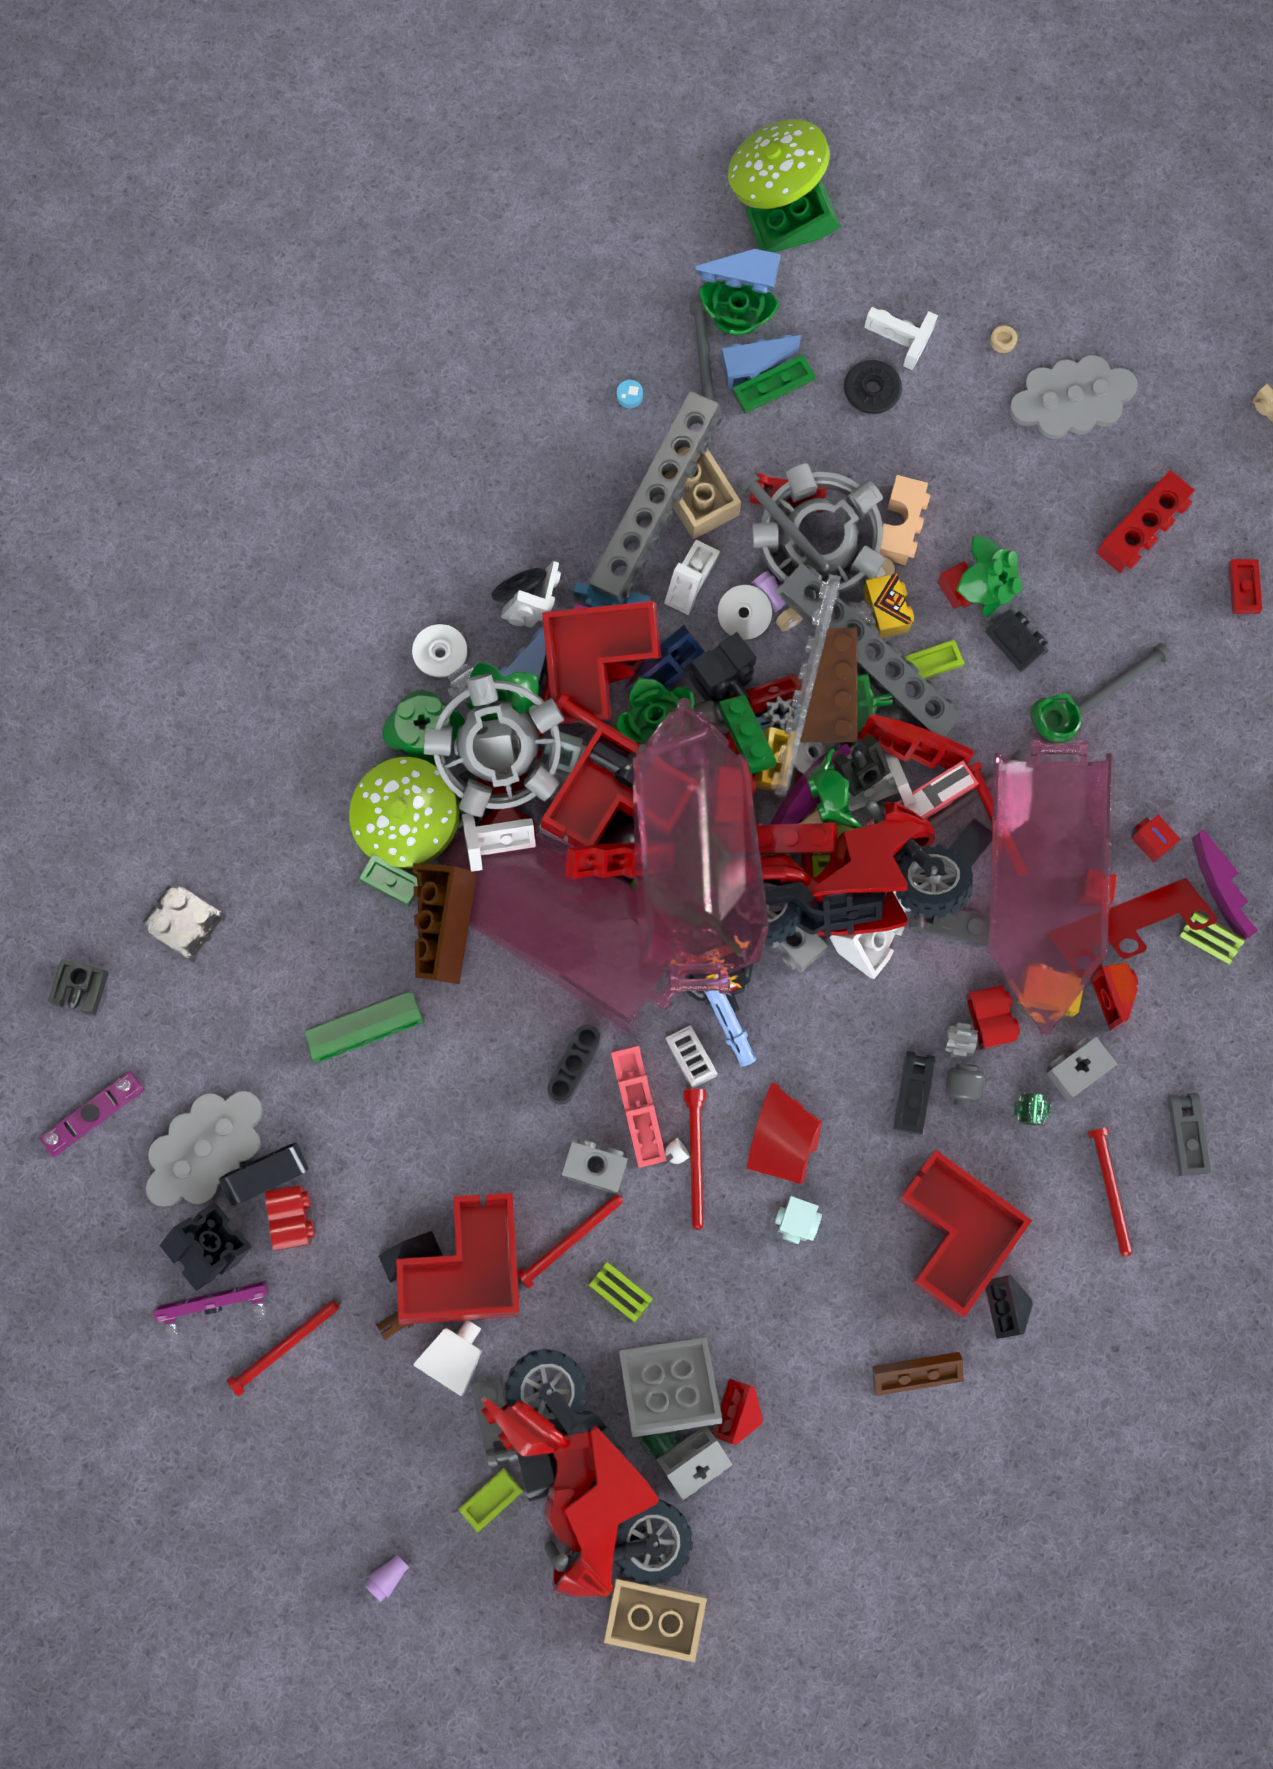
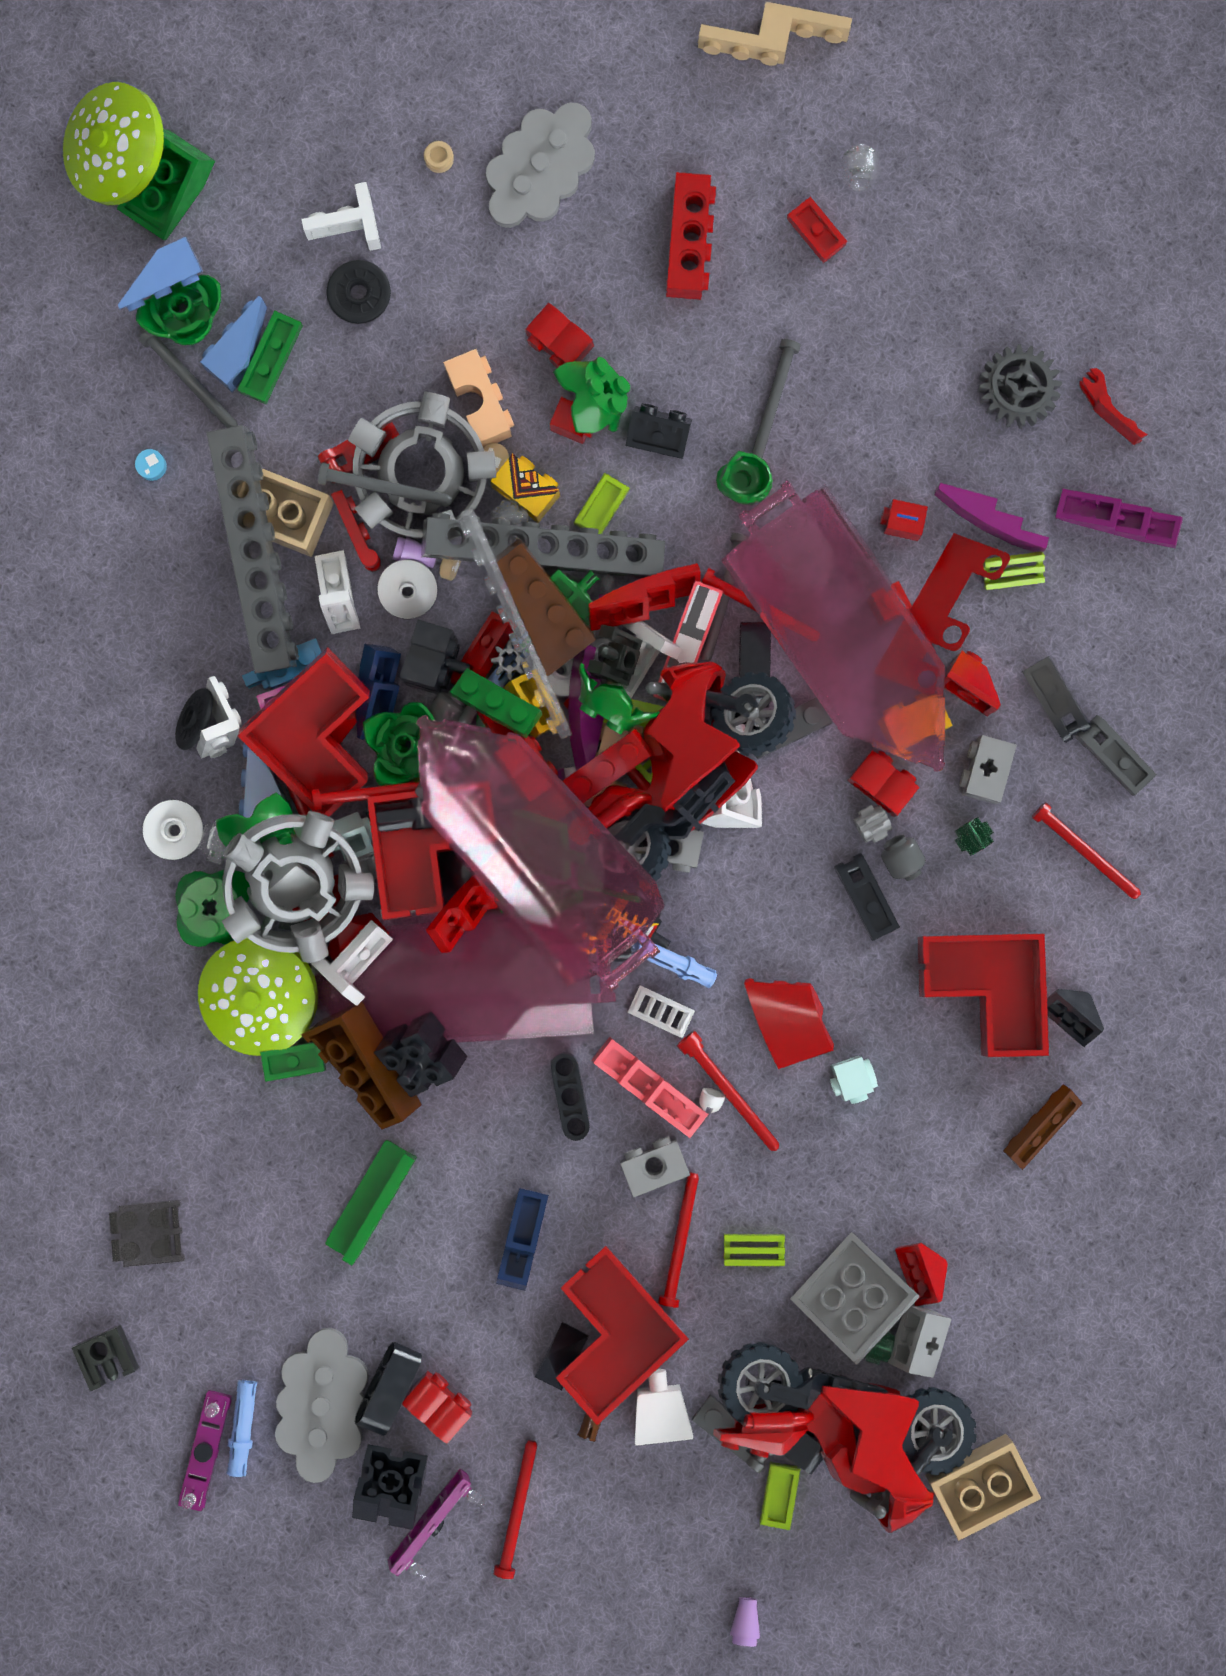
camera: 30 degrees left, 10 degrees up
none -> light blue pin [226,1380,257,1477]
none -> red plate [331,489,381,572]
none -> black brick [374,1011,468,1097]
none -> dark blue slope [496,1188,549,1291]
none -> red brick [525,303,594,368]
none -> black plate [1022,656,1092,743]

